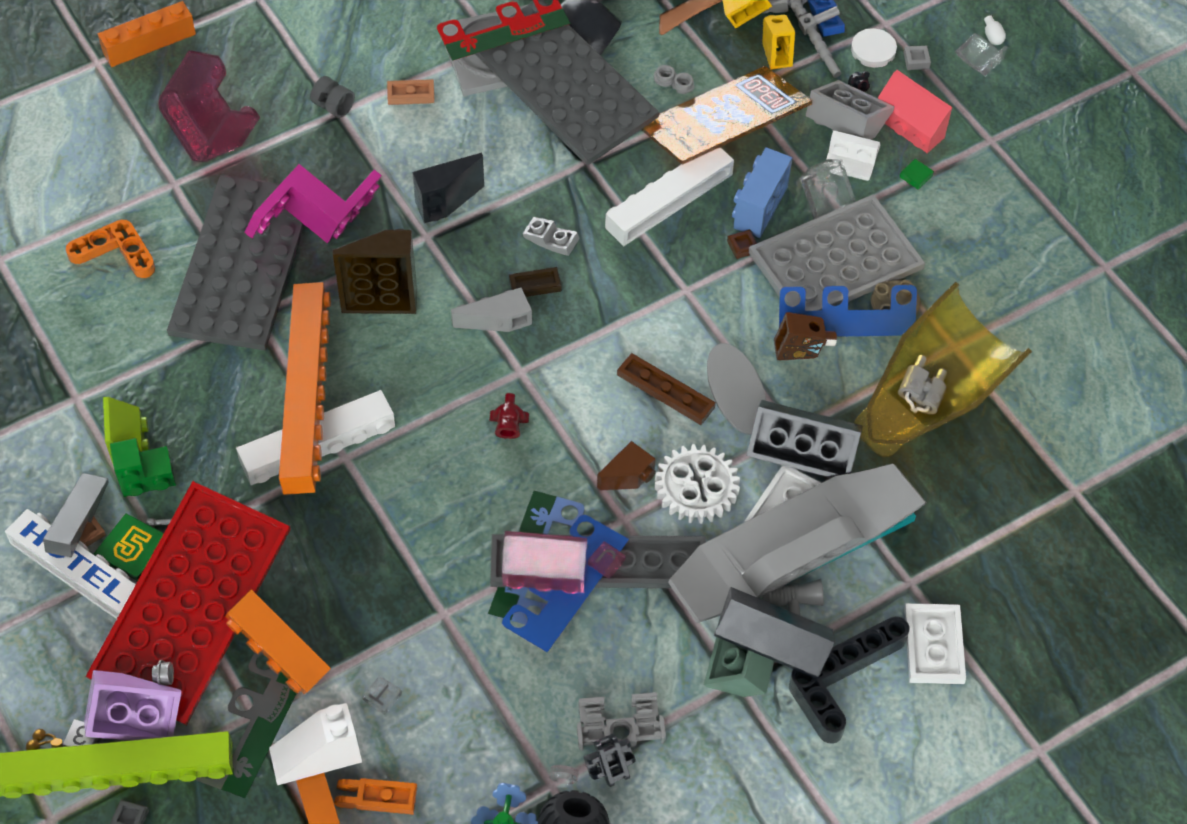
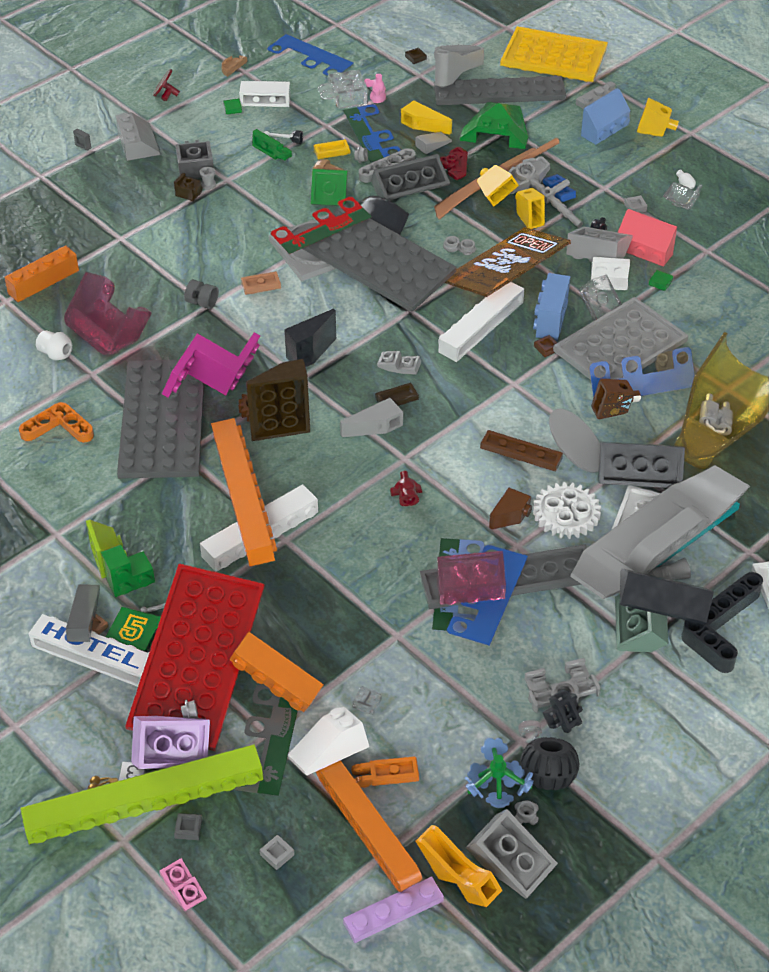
camera: 10 degrees left, 10 degrees down
clear pink tile [588,541,626,579] -> none
white tile [851,28,897,68] -> none
none -> white piece [36,330,73,361]

